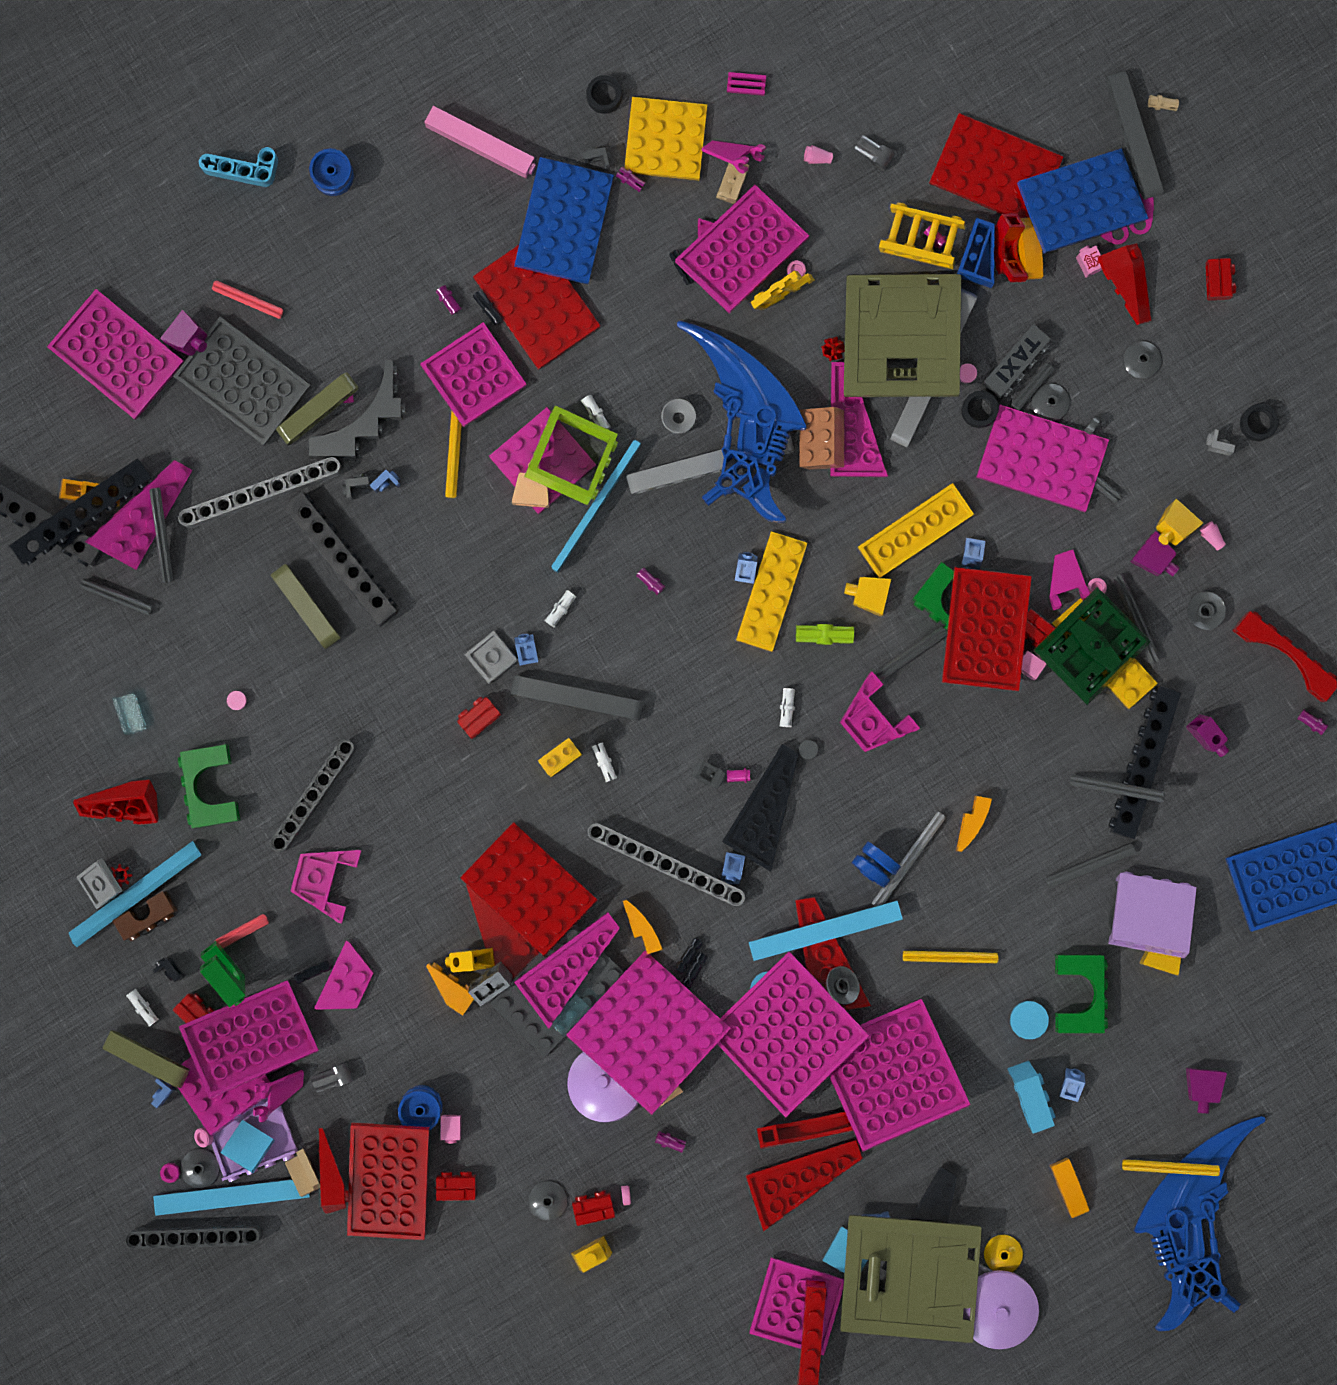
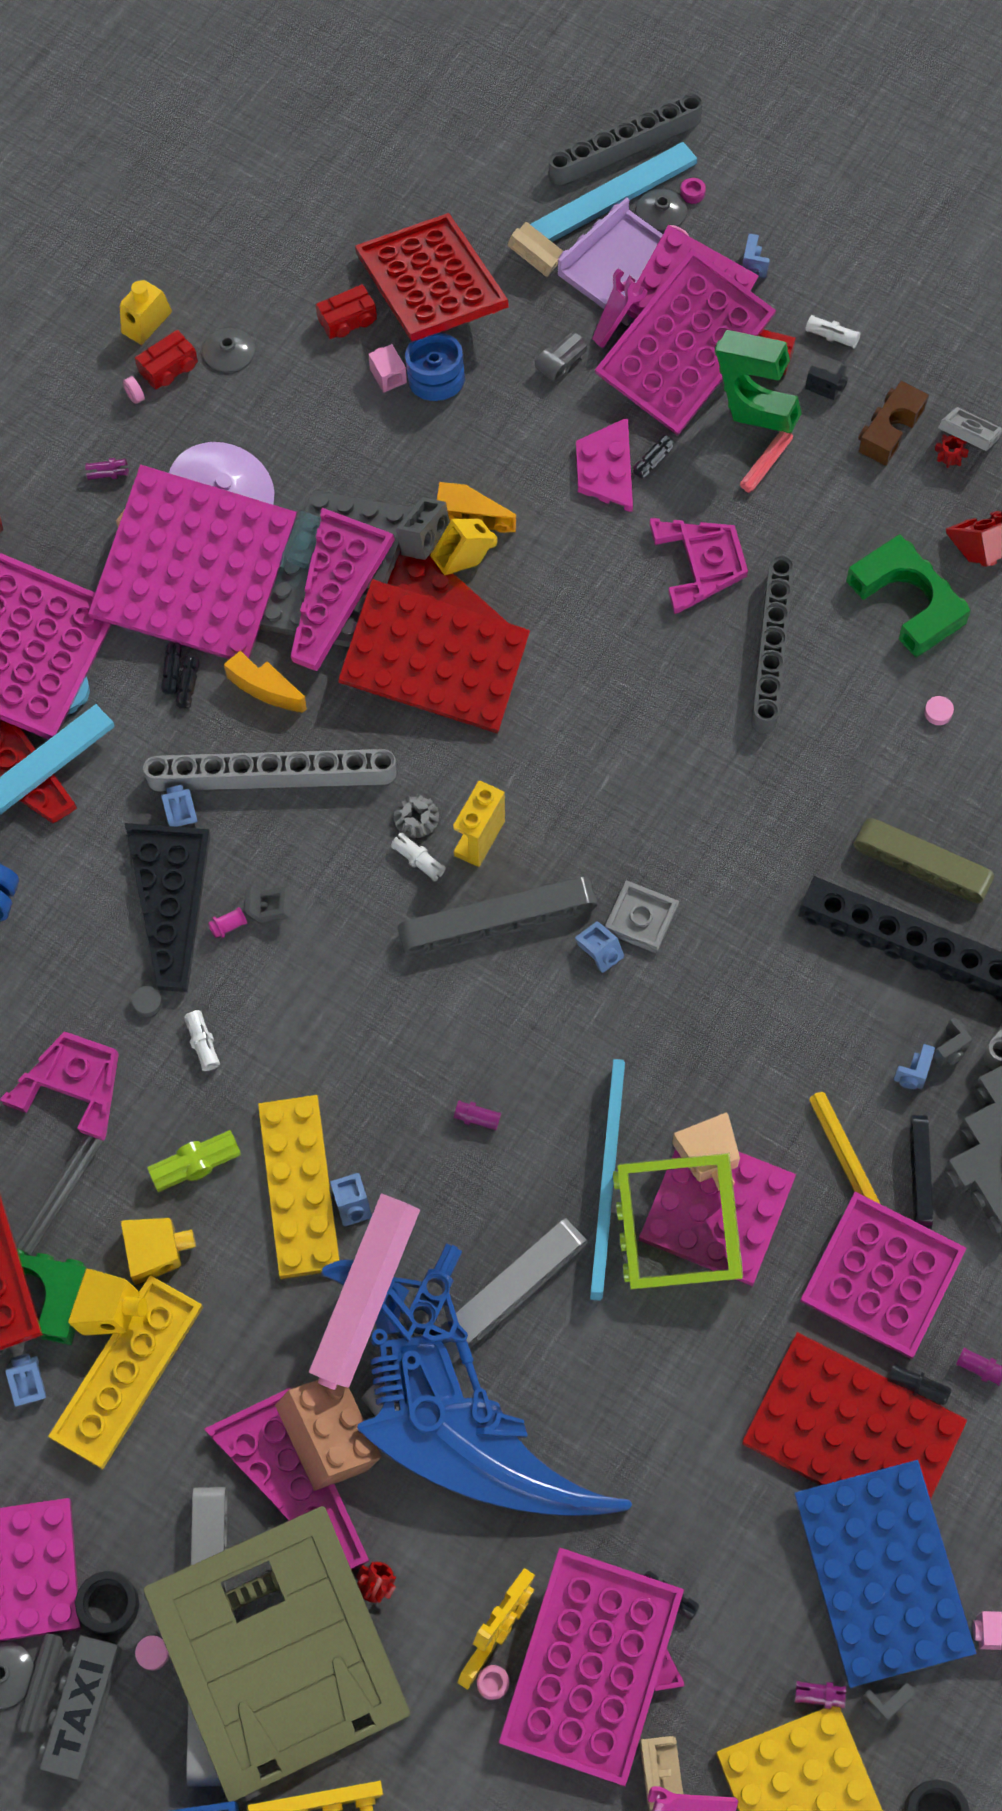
camera: 155 degrees right, 20 degrees down
medium azure tile [69,841,202,947] -> none
olive beam [102,1030,190,1088] -> none
medium azure tile [220,1120,275,1173] -> none
red wedge [319,1128,350,1213] -> none
red brick [457,697,501,740] -> none
white pin [544,590,577,628] -> none
white pin [581,395,611,429] -> none
light grey piece [661,399,696,434] -> none
none -> yellow torso [68,1268,148,1336]
none -> bright pink brick [309,1193,420,1390]
none -> light grey gear [394,794,439,838]
none -> black beam [910,1115,933,1230]

